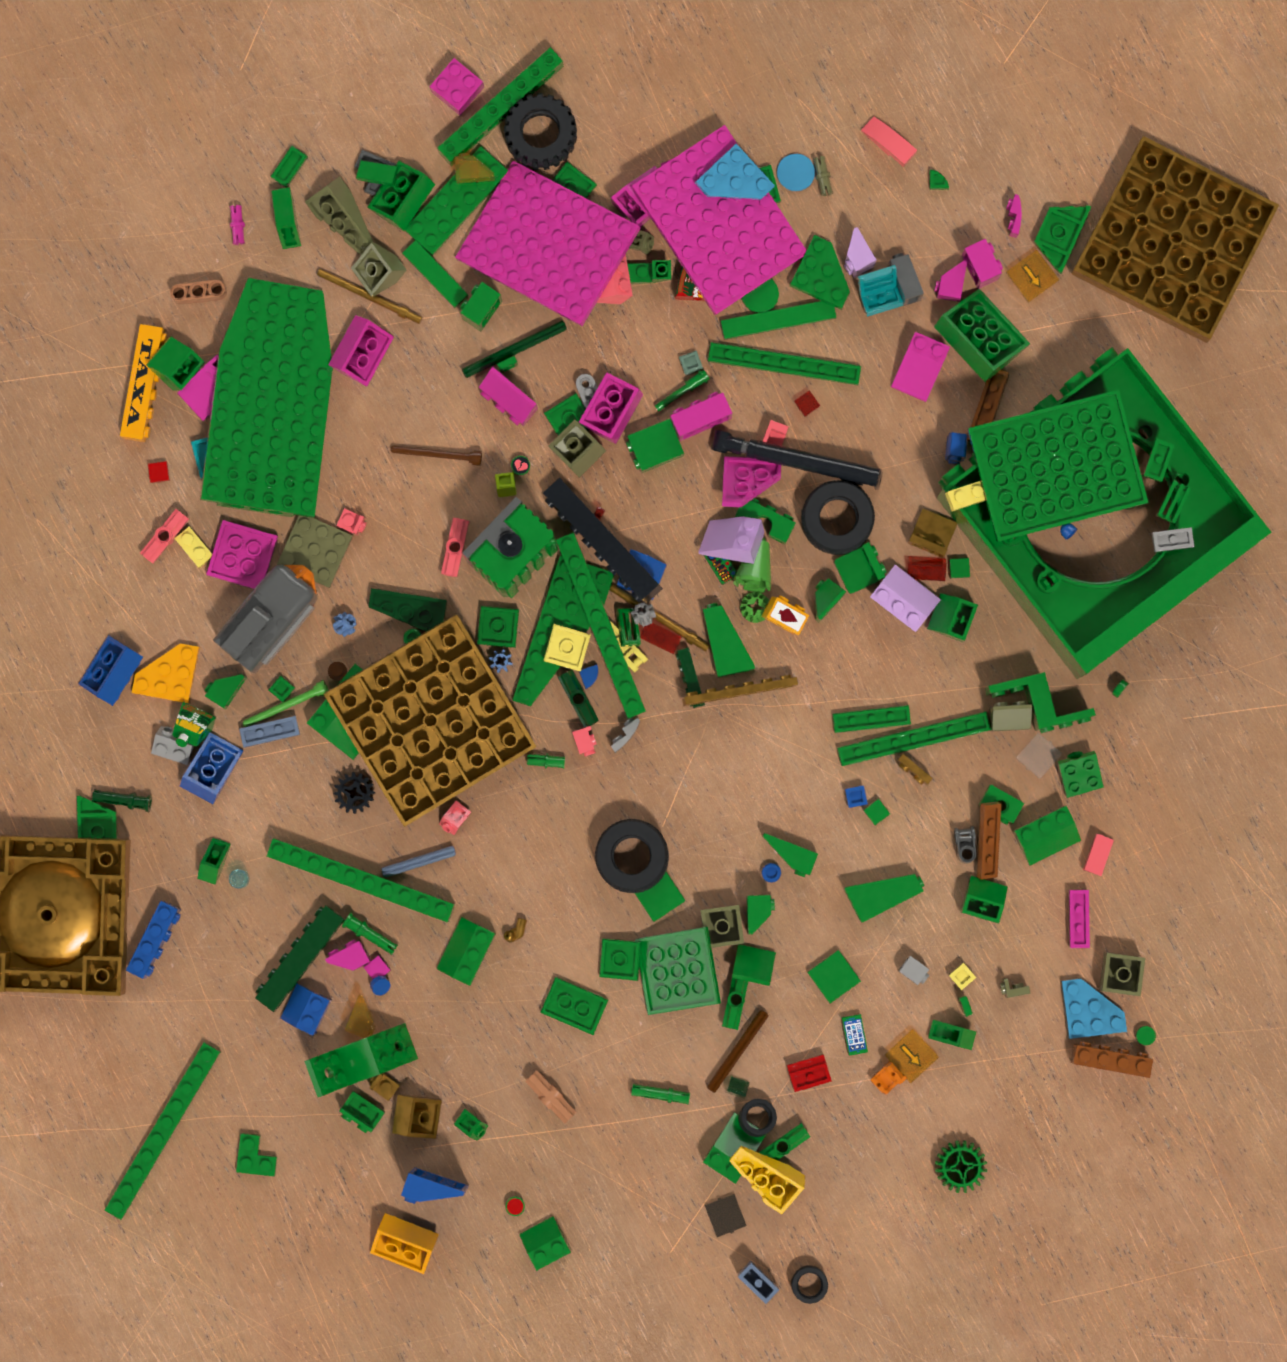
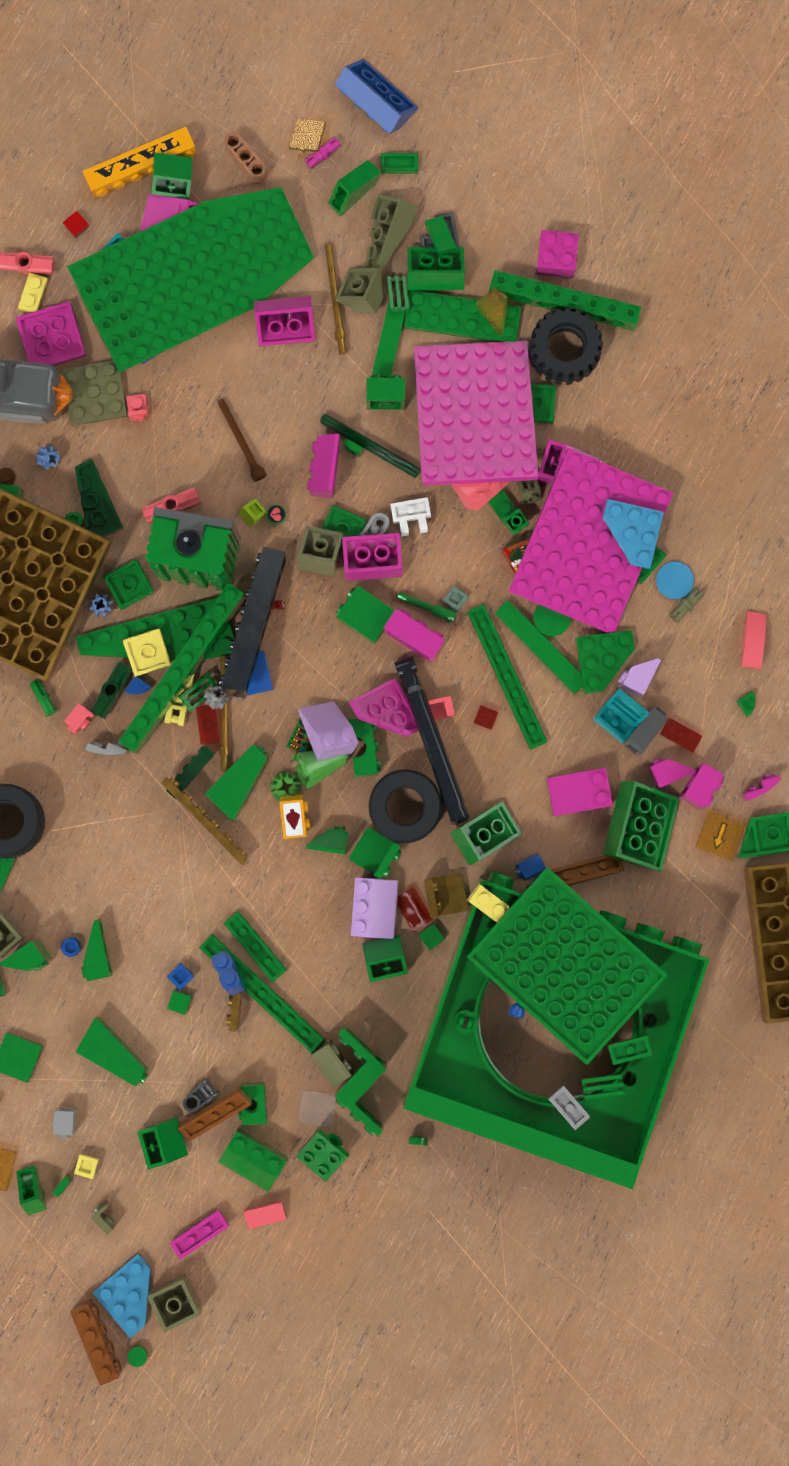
camera: 55 degrees right, 0 degrees up
none -> blue brick [212,951,245,996]
none -> clear yellow piece [289,118,326,152]
none -> blue slope [335,59,419,134]
none -> green tile [387,275,409,312]
none -> white plate [390,497,431,537]
none -> green slope [450,801,522,866]
none -> clear red plate [659,718,703,753]

